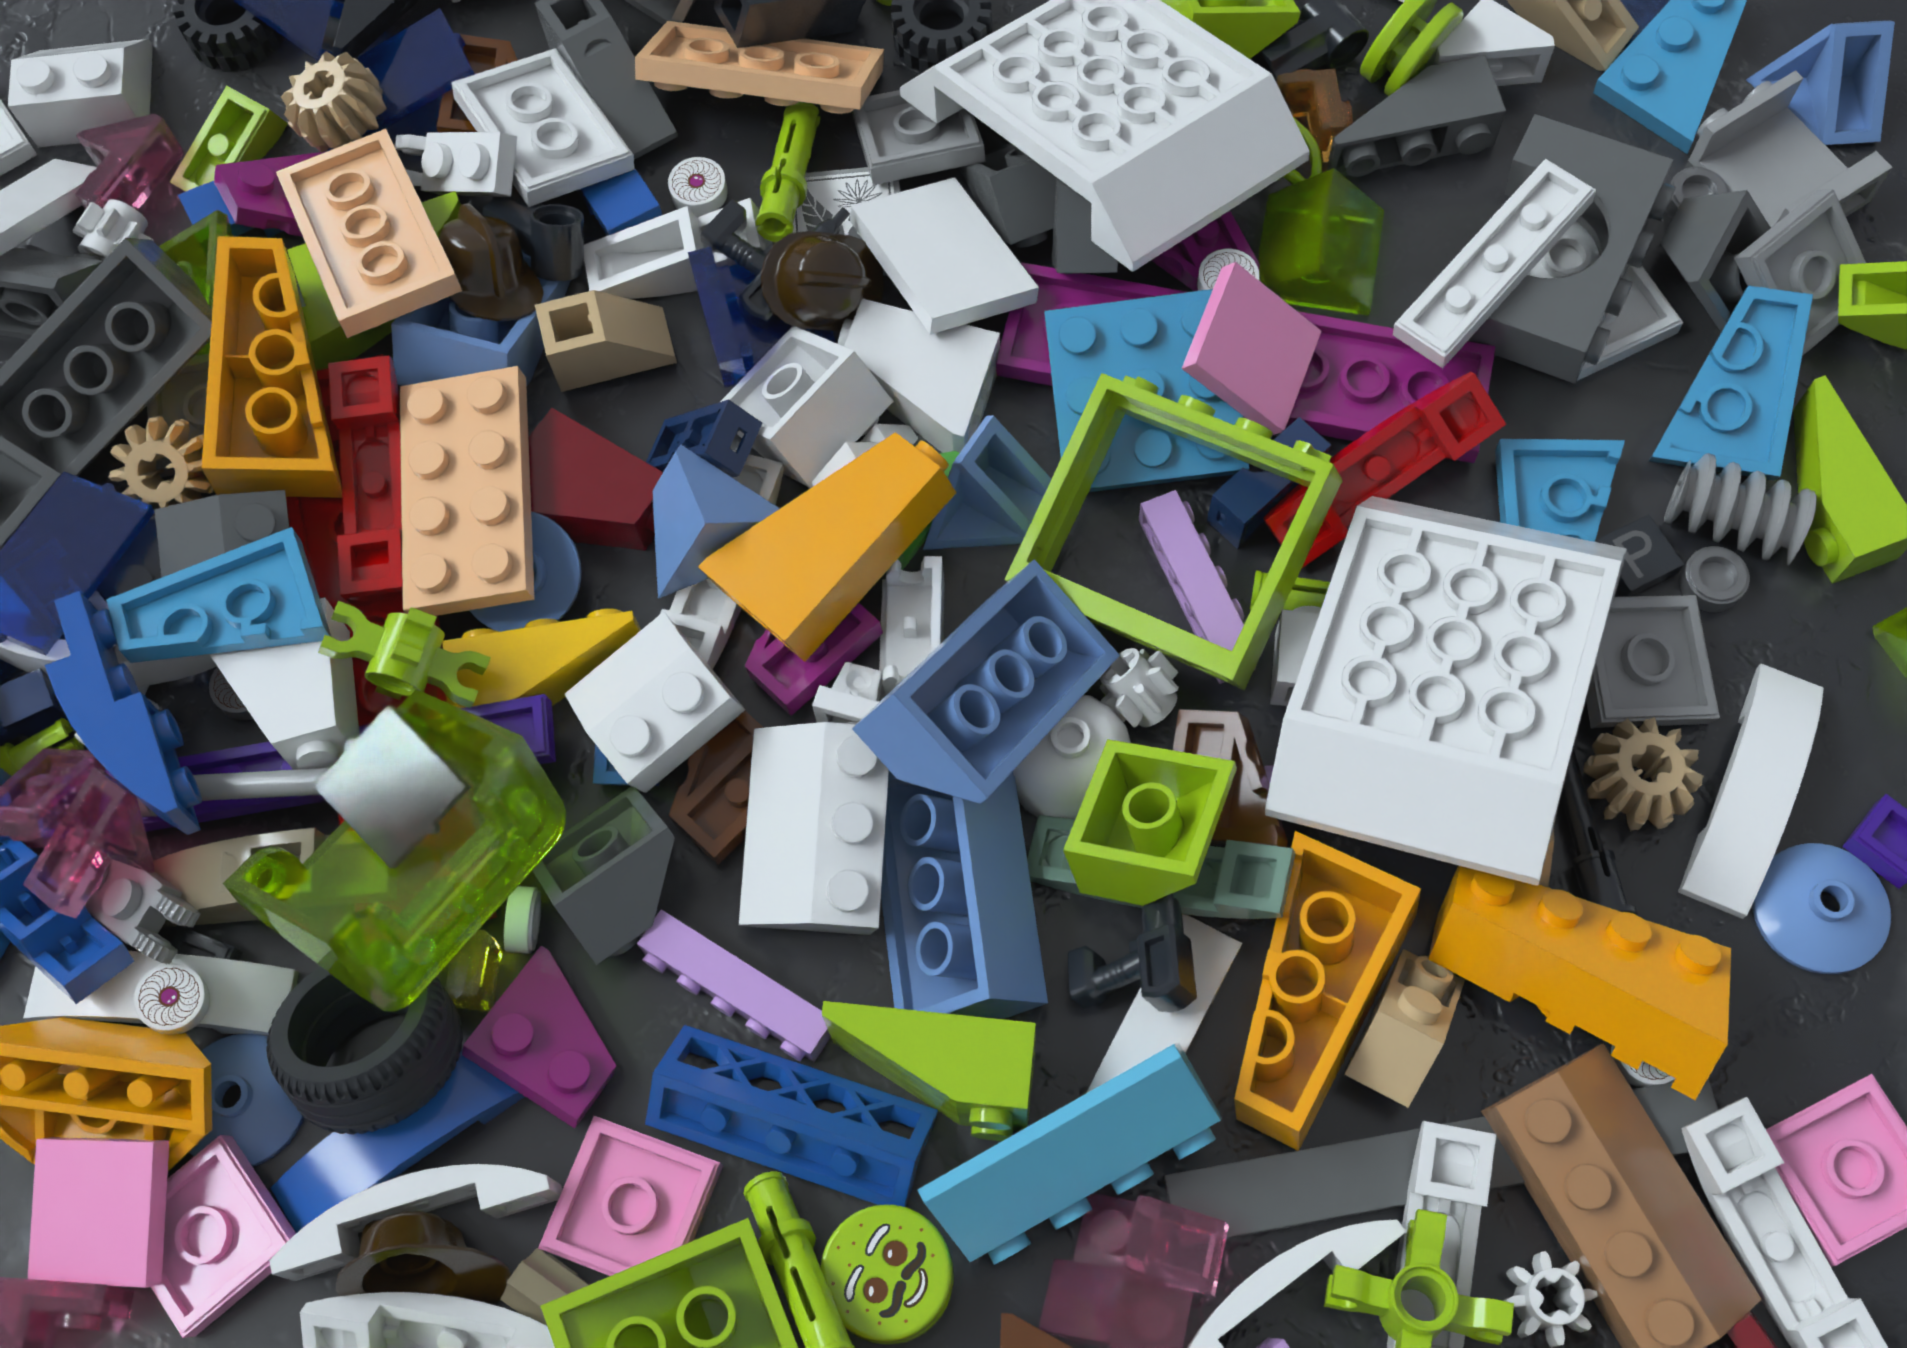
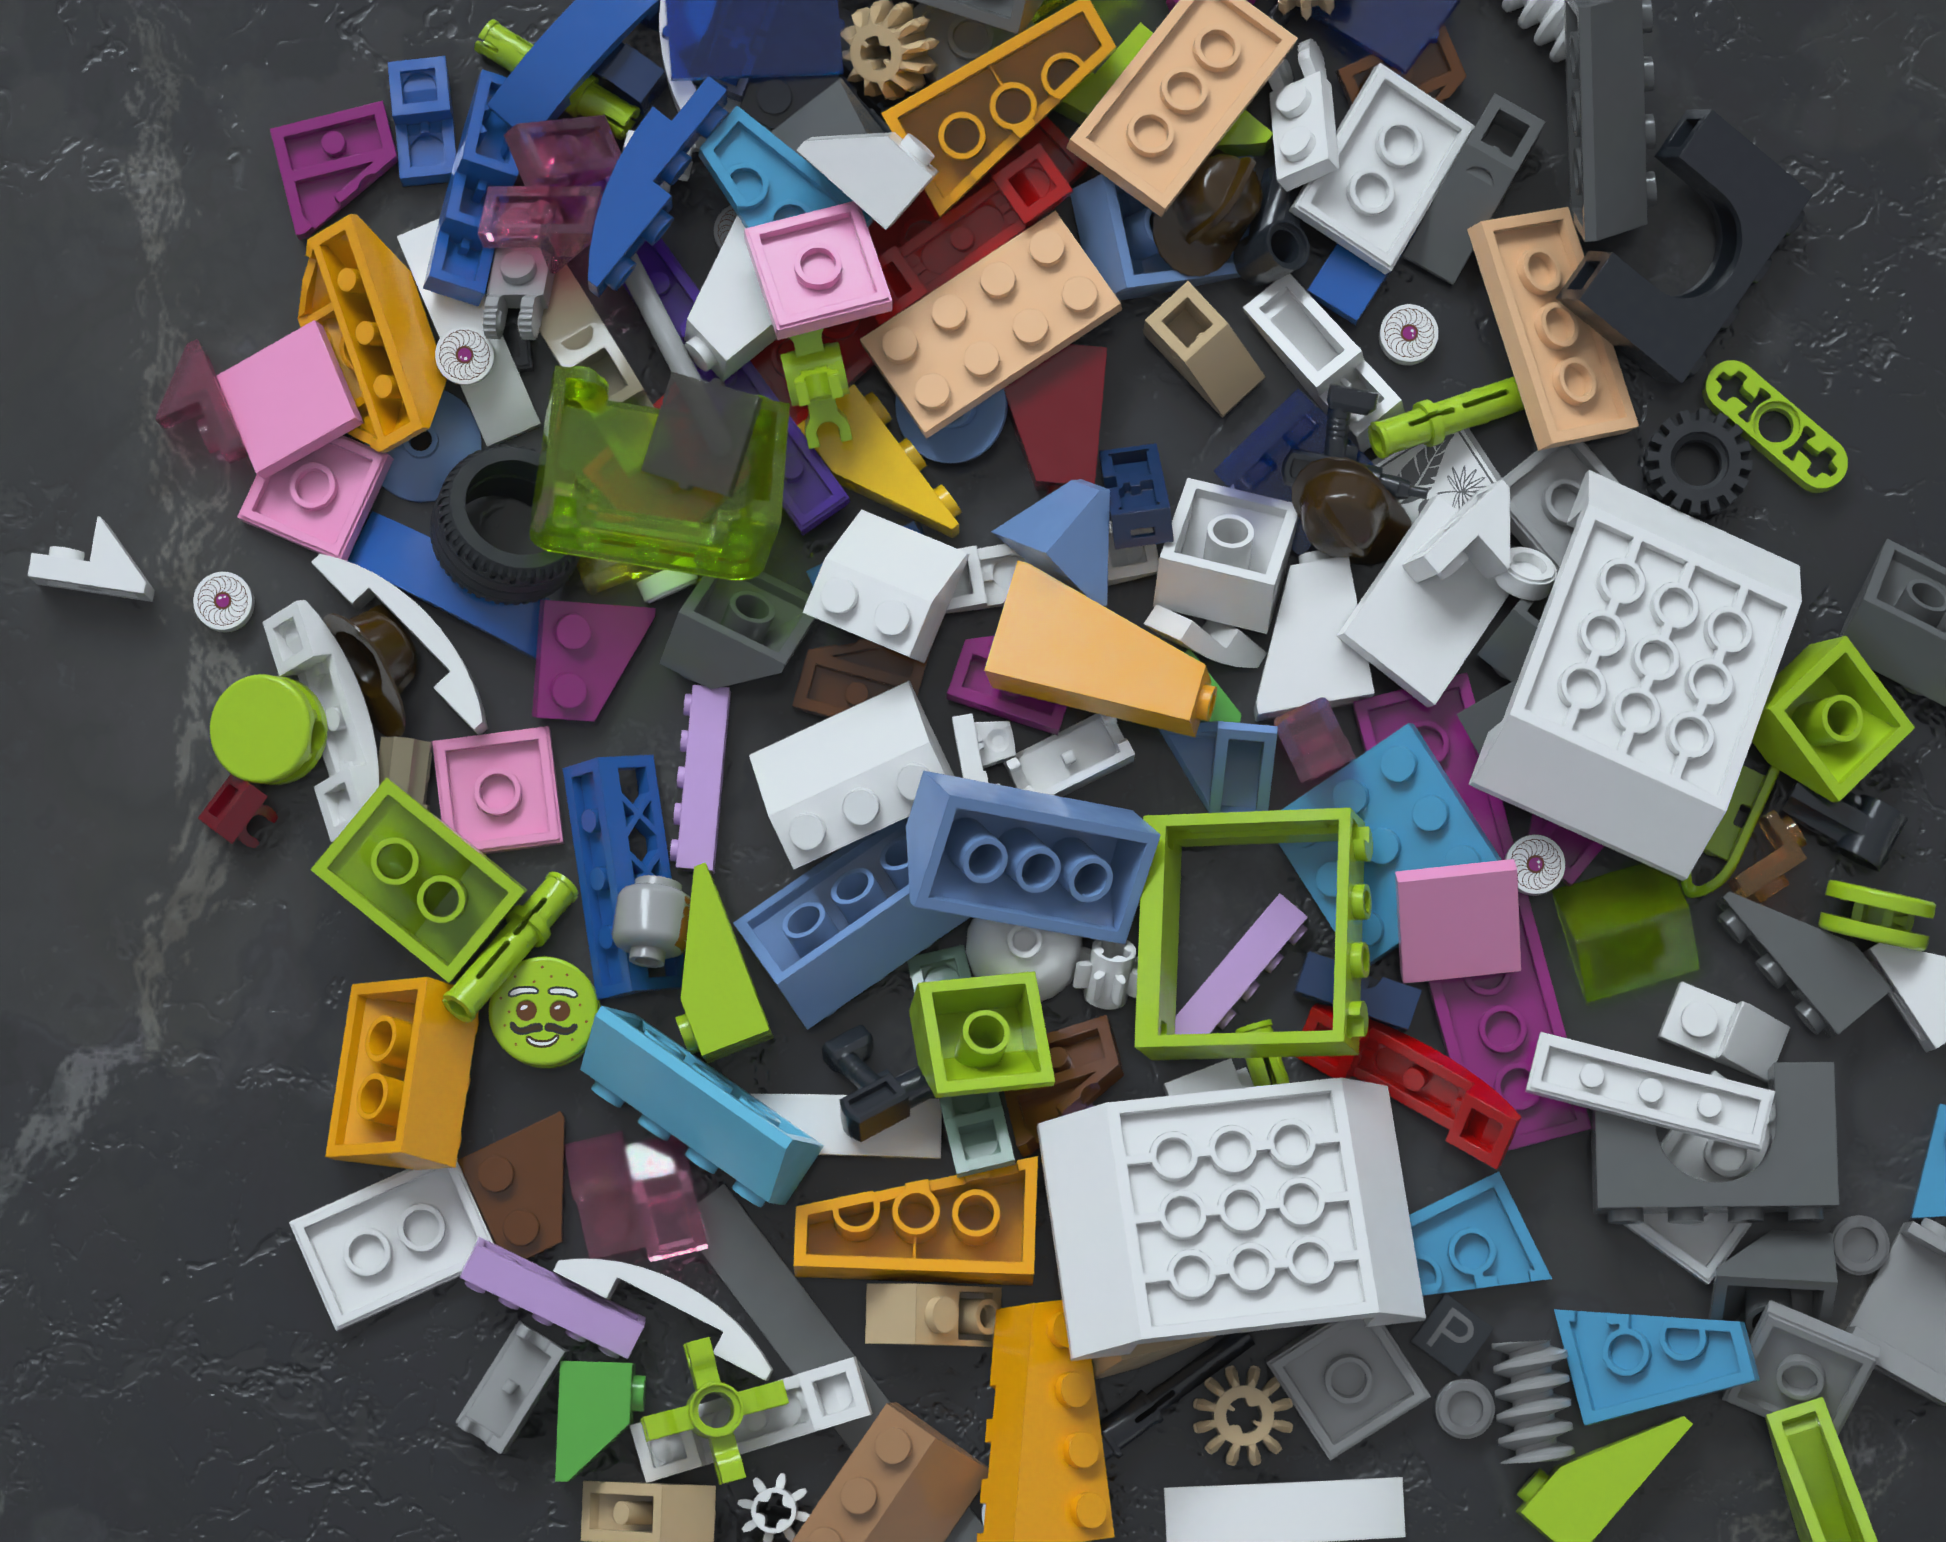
camera: 60 degrees right, 15 degrees up
none -> light grey head [612,875,691,968]
none -> bright pink tile [744,201,892,340]
none -> white slope [797,132,939,230]
none -> clear pink slope [1274,697,1356,785]
none -> white slope [1402,479,1511,583]
none -> white tile [1495,547,1557,601]
none -> white slope [1657,982,1790,1082]

